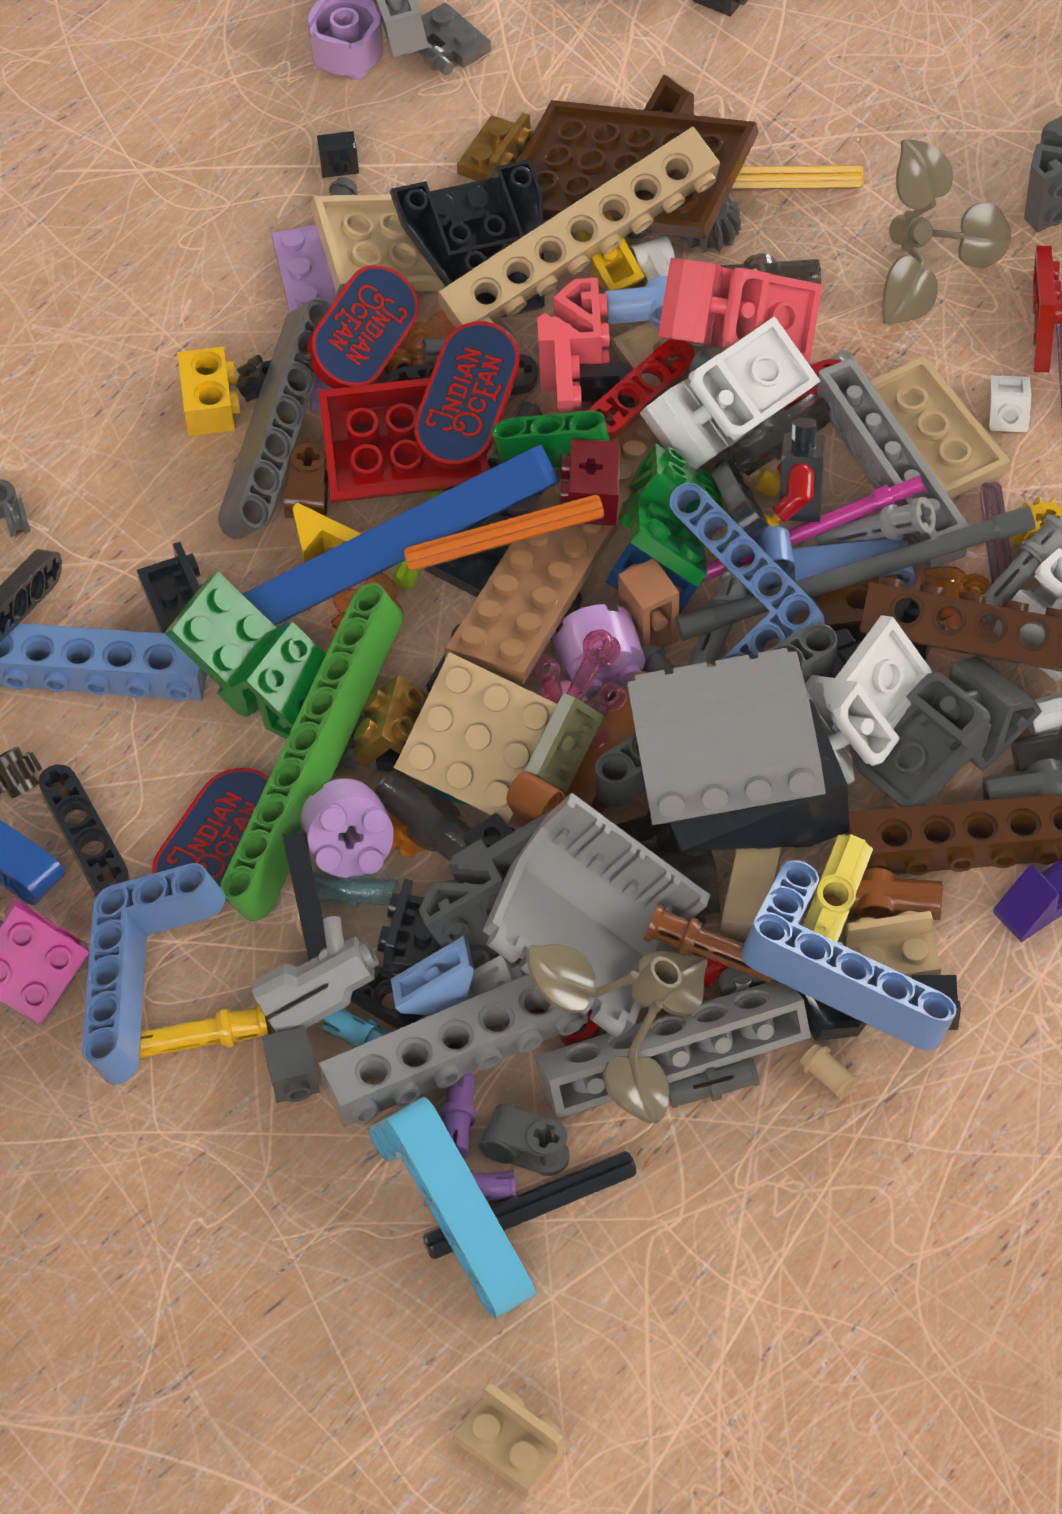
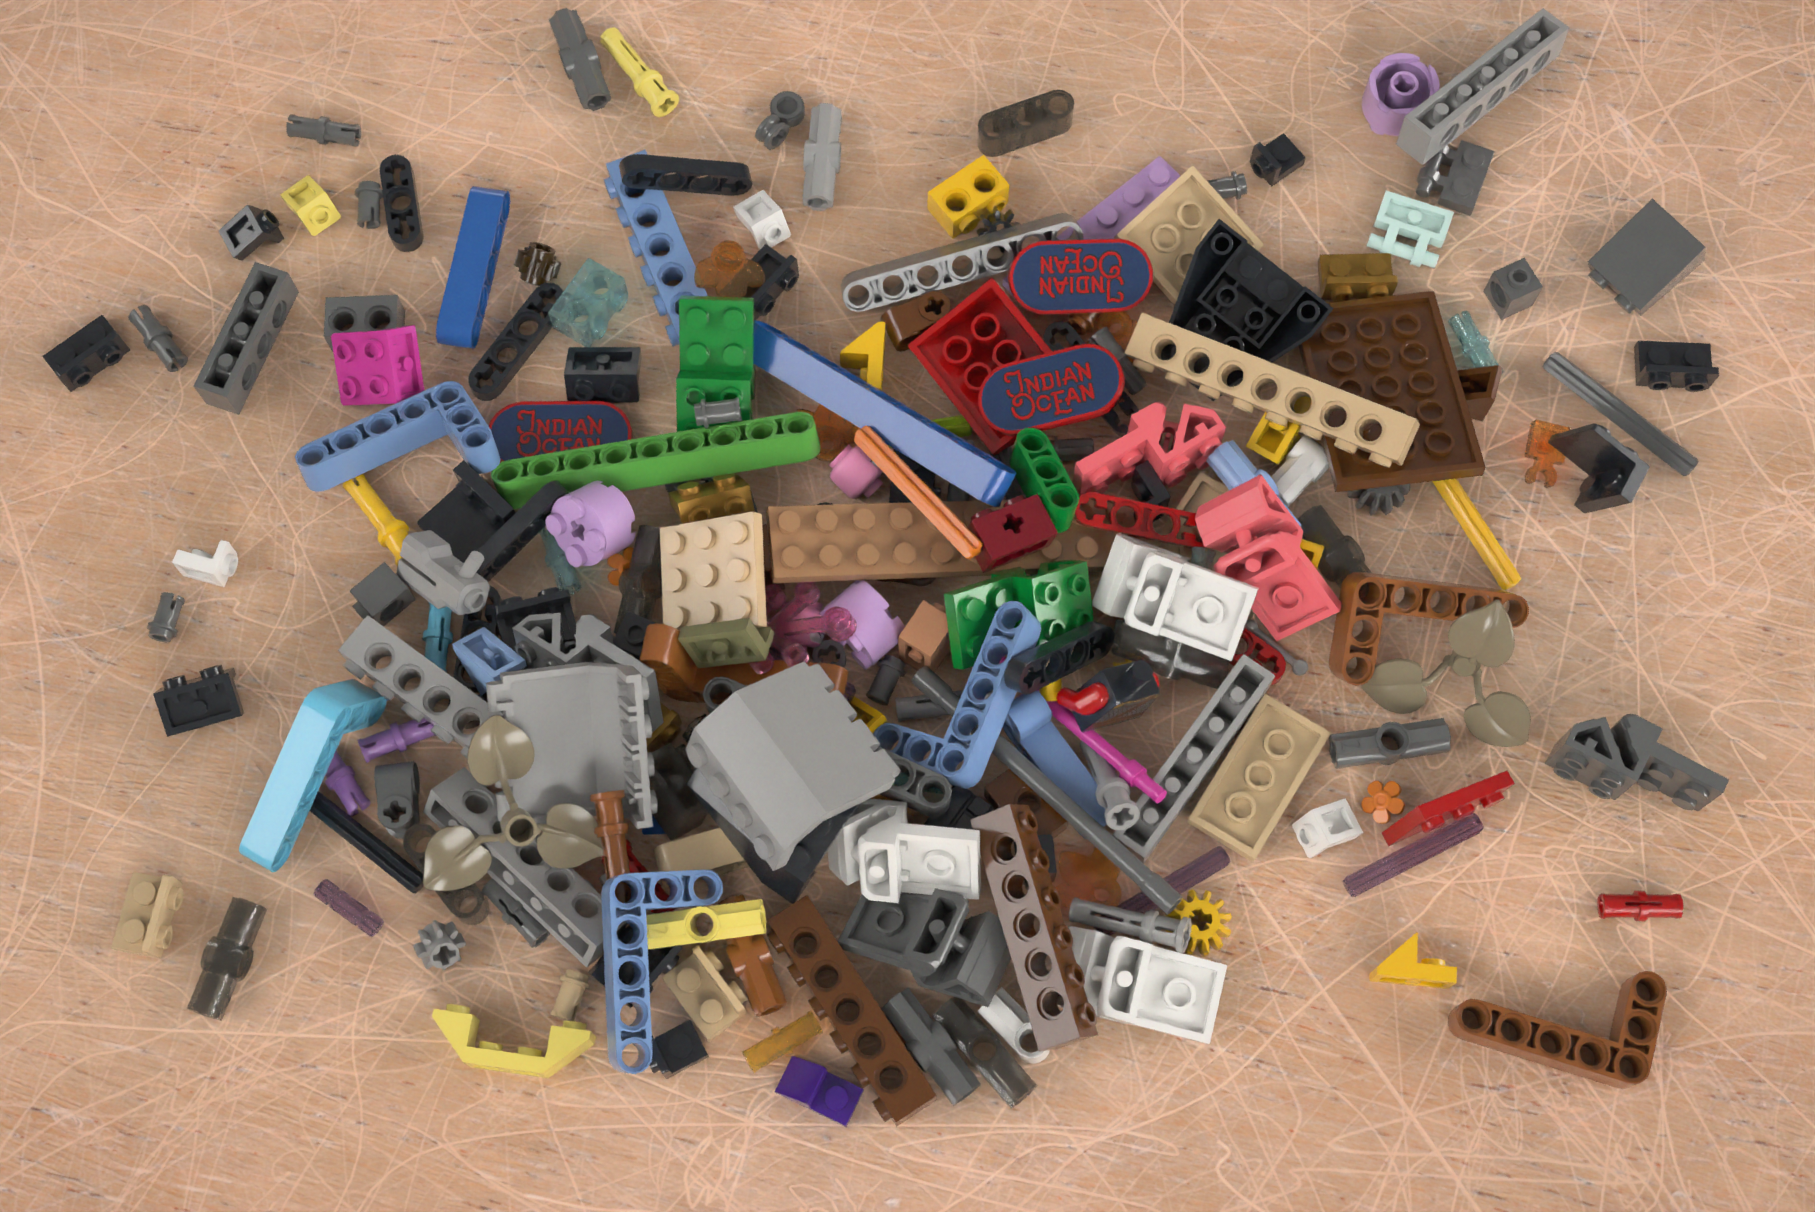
camera: 60 degrees right, 15 degrees up
none -> dark grey pin [147,592,185,643]
none -> black bracket [153,664,244,737]
none -> white bracket [172,540,238,587]
none -> clear smoke piece [187,897,267,1021]
none -> axle [314,879,384,937]
none -> clear smoke beam [403,823,490,925]
none -> light grey gear [413,920,466,970]
none -> black bracket [417,460,516,563]
none -> light yellow slope [432,1004,596,1078]
none -> clear light blue brick [548,258,628,347]
none -> black bracket [564,347,642,403]
none -> clear orange plate [694,240,765,297]
none -> dark grey pin [694,397,742,429]
none -> white bracket [733,190,791,249]
none -> clear yellow pin [742,1011,823,1074]
none -> light grey piece [802,103,842,211]
none -> bright pink head [829,445,883,499]
none -> clear smoke beam [977,89,1074,157]
none -> dark orange beam [1329,572,1529,686]
none -> dark grey piece [1329,718,1451,769]
none -> orange plant [1361,780,1405,824]
none -> light aqua plate [1367,190,1454,268]
none -> clear light blue pin [1448,311,1503,375]
none -> dark grey brick [1483,258,1543,320]
none -> clear orange plate [1524,419,1571,488]
none -> dark grey axle [1543,352,1699,476]
none -> black bracket [1548,423,1650,514]

